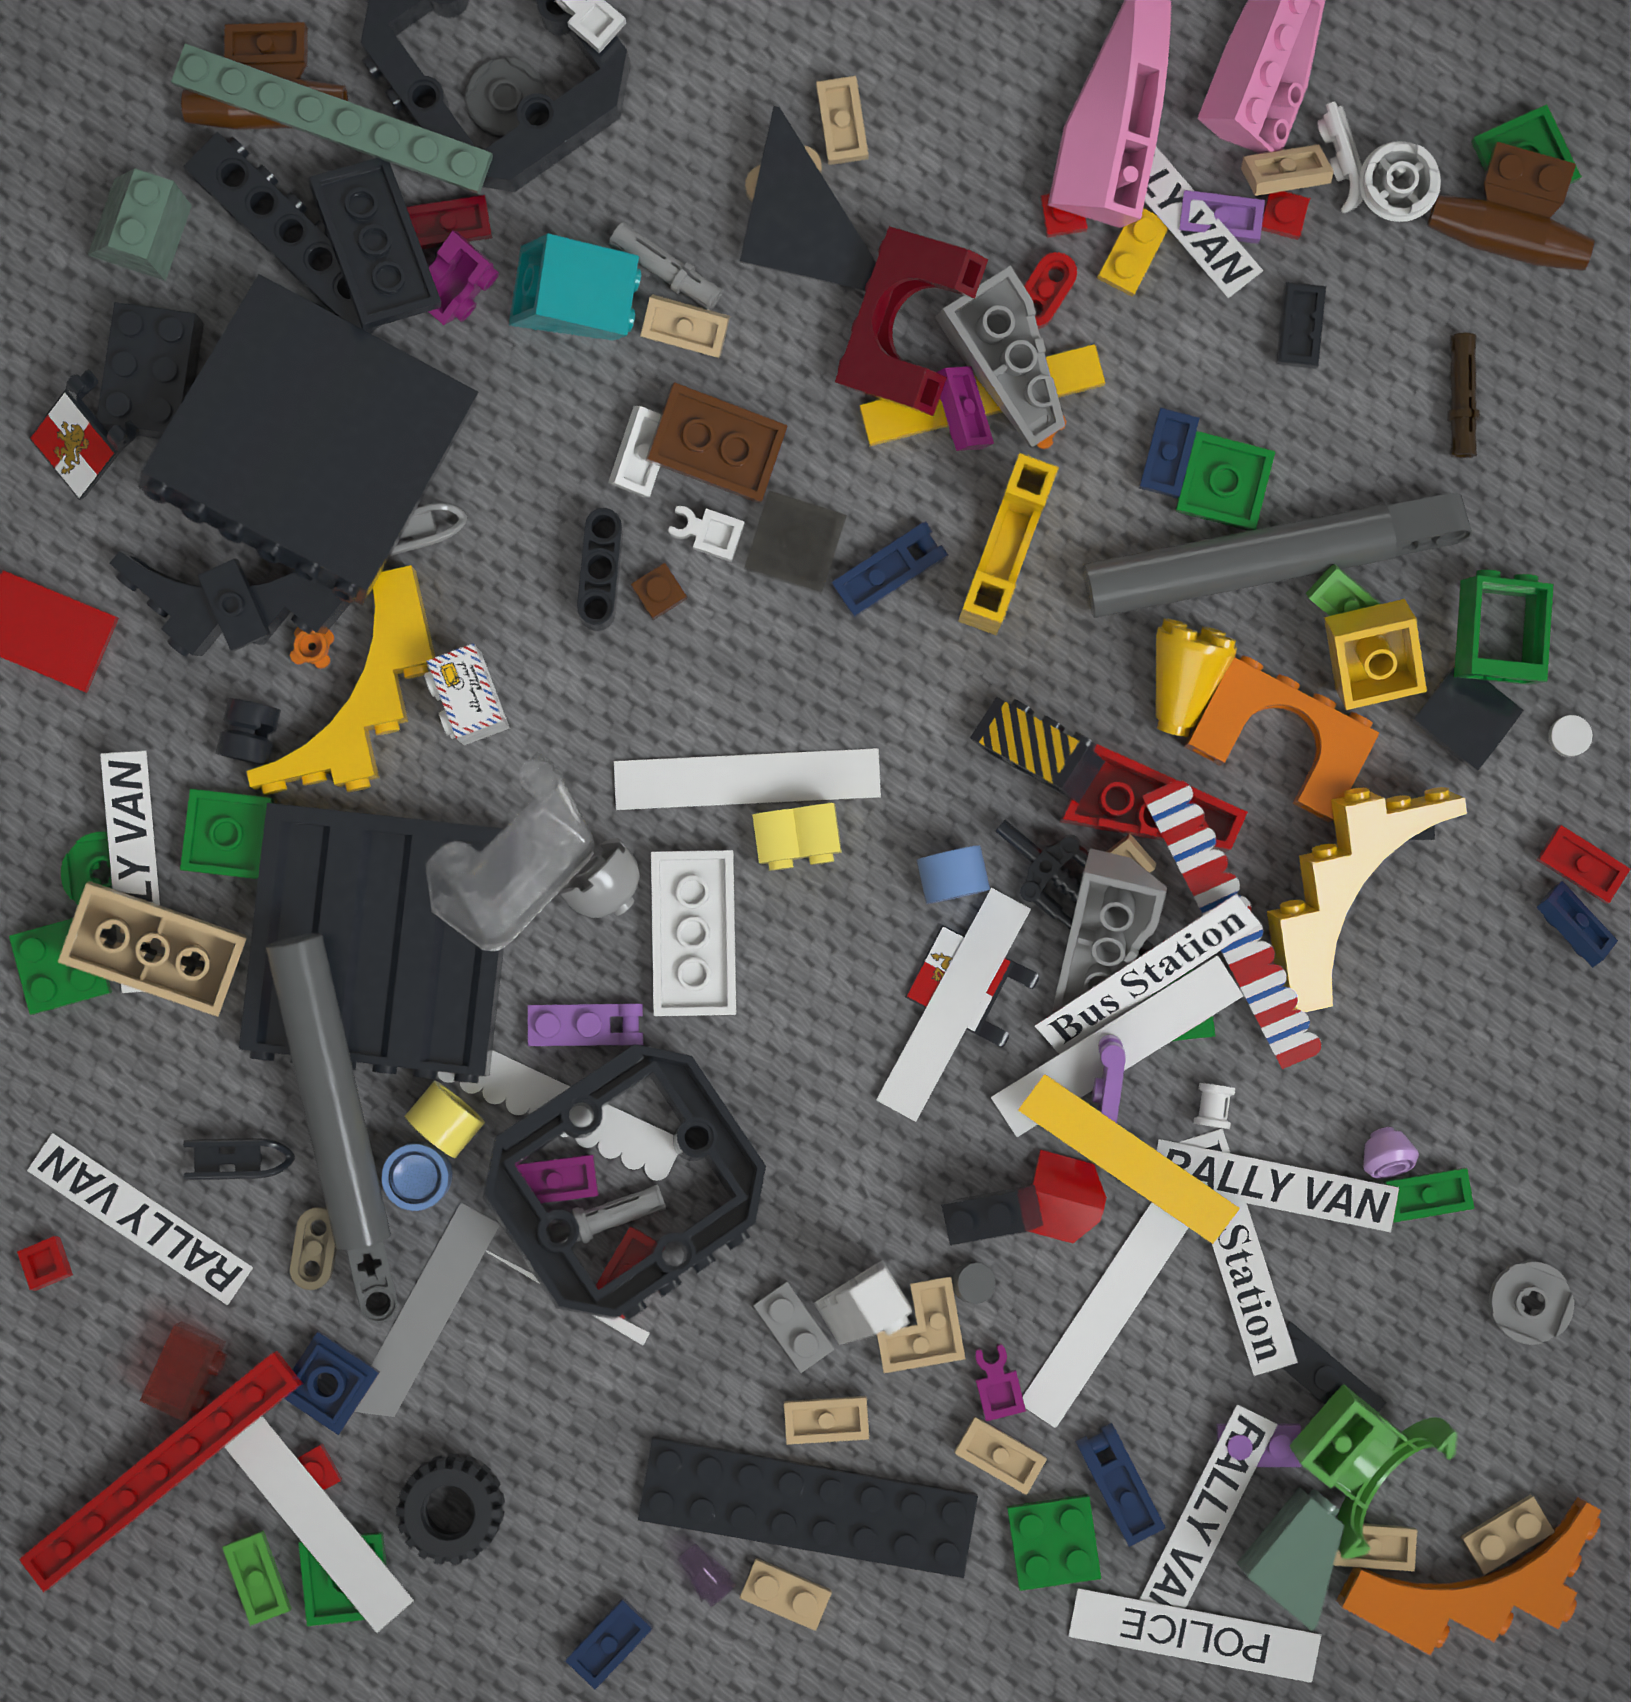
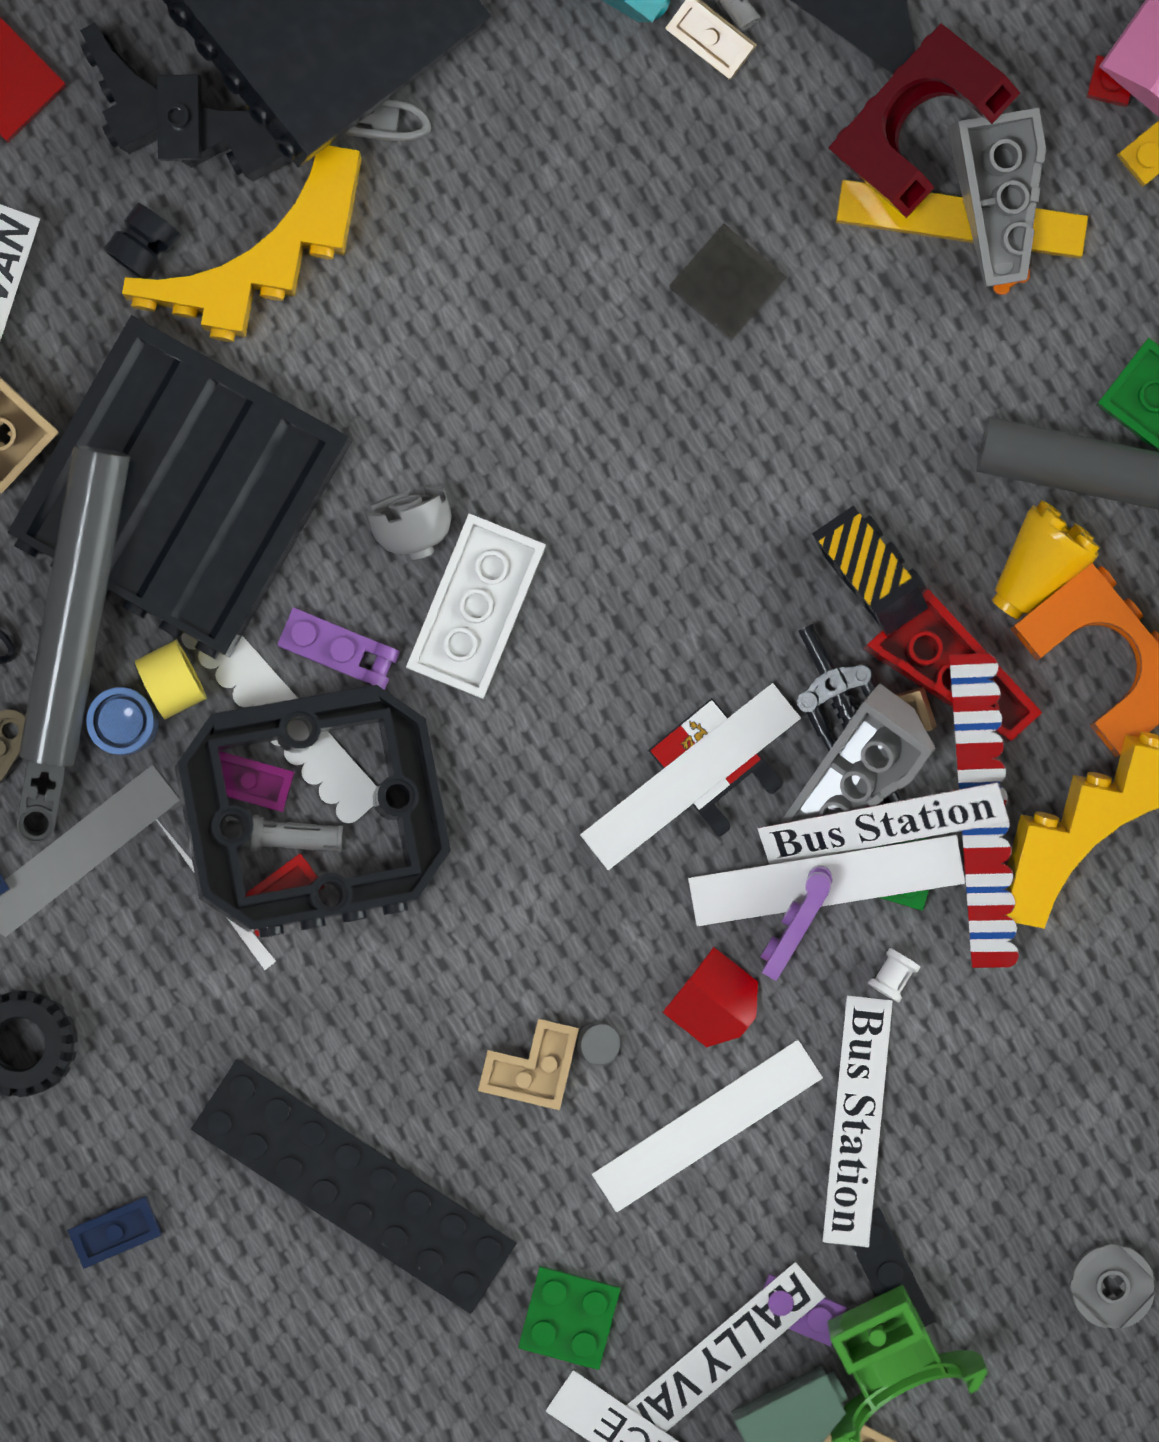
camera: 25 degrees right, 0 degrees up
green plate [180,789,274,879] -> none
orange plate [290,627,335,669] -> none
white brick [424,643,510,745] -> none
clear windscreen [426,751,594,951] -> none
black beam [577,508,623,631] -> none
white plate [608,406,661,497] -> none
white sticker [614,748,881,810] -> none
reddish brown plate [631,563,687,620] -> none
reddish brown plate [645,382,788,503] -> none
white plate [668,506,745,562] -> none
clear purple cone [677,1543,737,1608] -> none
tan plate [740,1558,832,1631] -> none
light yellow brick [752,803,842,871] -> none
light grey plate [753,1281,835,1373] -> none
tan plate [784,1396,869,1445] -> none
white wedge [814,1260,912,1345] -> none
dark blue plate [832,521,949,618] -> none
medium blue piece [916,845,990,904] -> none
magenta plate [936,366,994,451] -> none
black brick [941,1185,1043,1246] -> none
tan plate [954,1416,1047,1495] -> none
yellow arch [958,453,1059,635] -> none
magenta plate [975,1343,1026,1421] -> none
yellow sticker [1018,1074,1240,1244] -> none
red plate [1024,252,1077,329] -> none
dark blue plate [1075,1422,1166,1547] -> none
dark blue plate [1139,408,1200,499] -> none
white sticker [1156,1139,1399,1232] -> none
lavender cone [1363,1127,1419,1179] -> none
green plate [1383,1168,1475,1223] -> none

